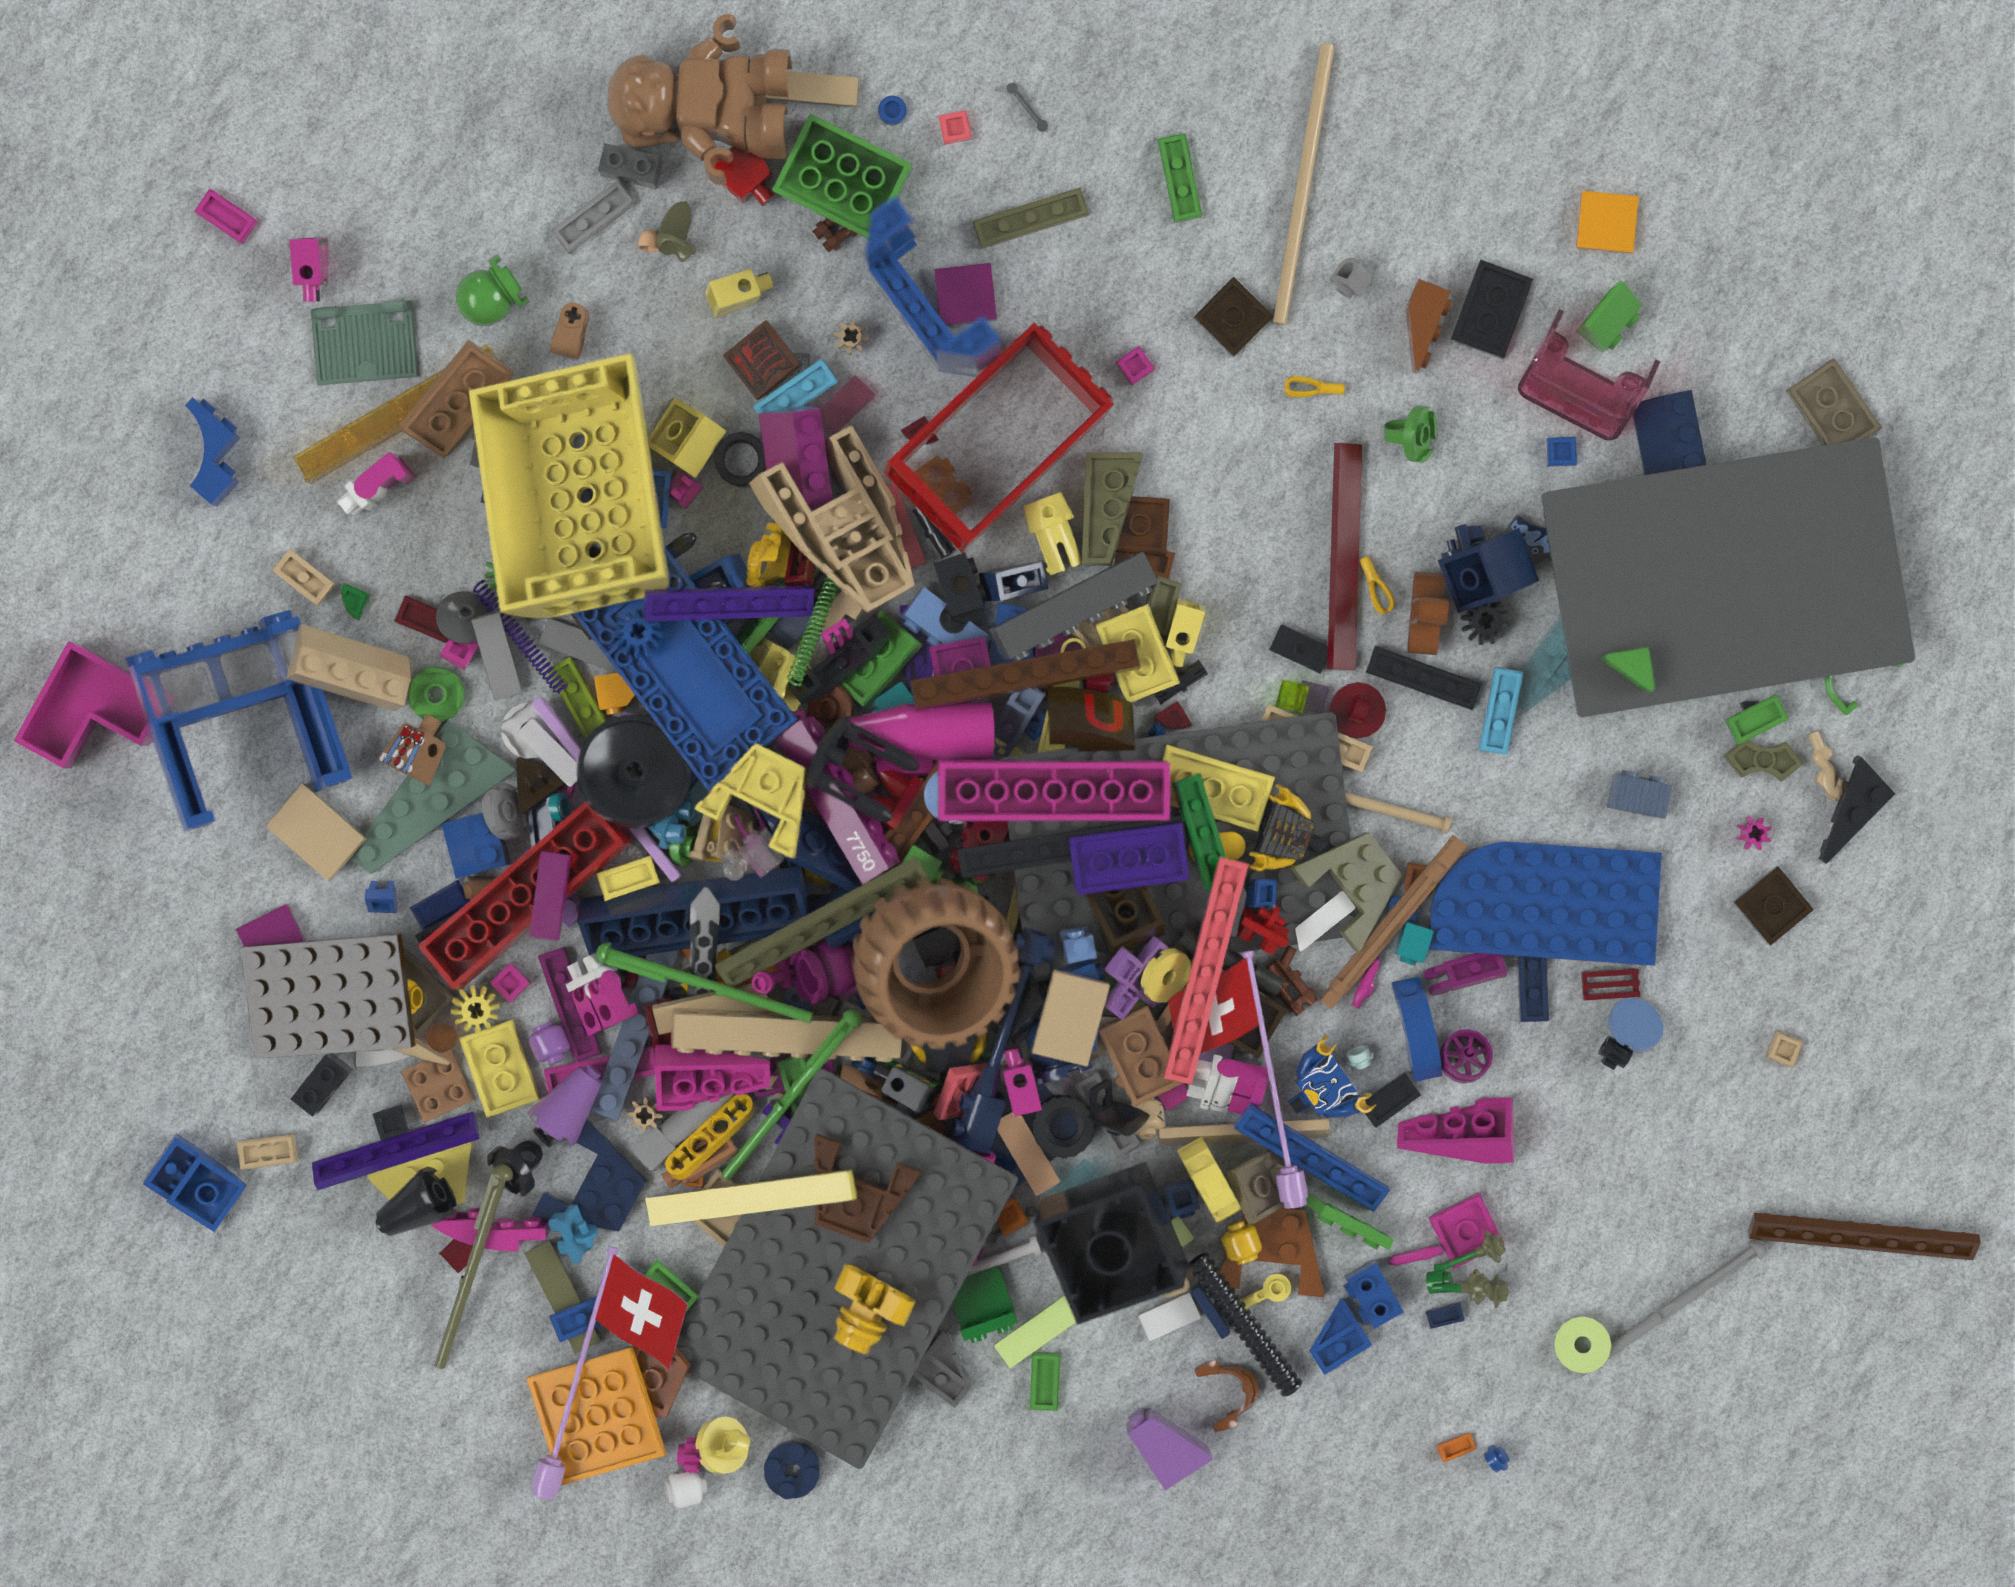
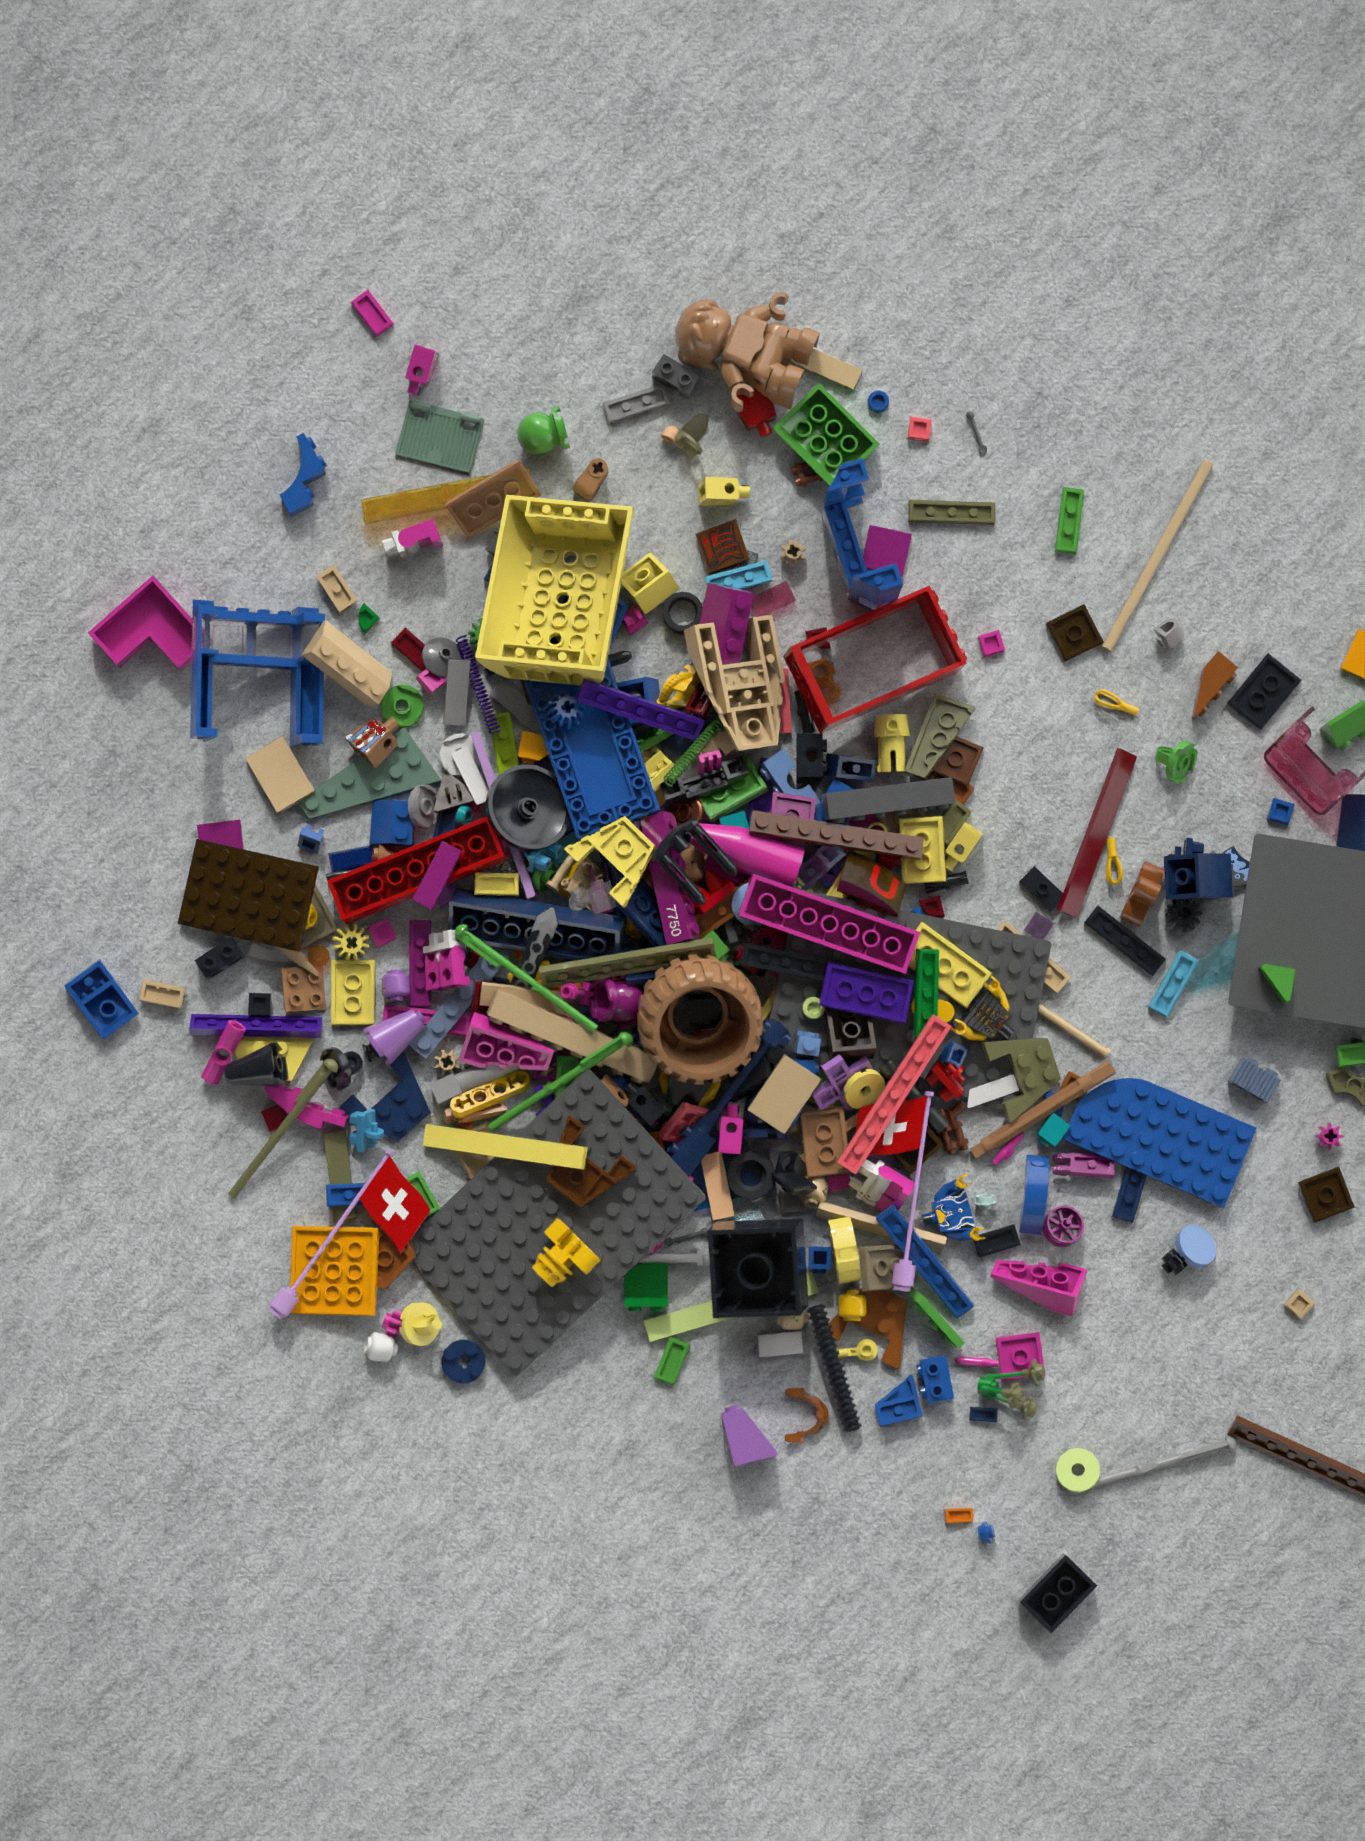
camera: 15 degrees right, 5 degrees down
flat silver wing [913,1329,972,1408] -> none
orange tile [996,1197,1030,1237] -> none
dark blue tile [1190,1283,1230,1339] -> none
clear neon green tile [1275,680,1309,713] -> none
dark red tile [1329,682,1386,739] -> none
dark red tile [1581,968,1641,1001] -> none
none -> dark pink piece [201,1020,246,1085]
none -> yellowish green tile [802,997,825,1019]
none -> black brick [1017,1553,1097,1634]

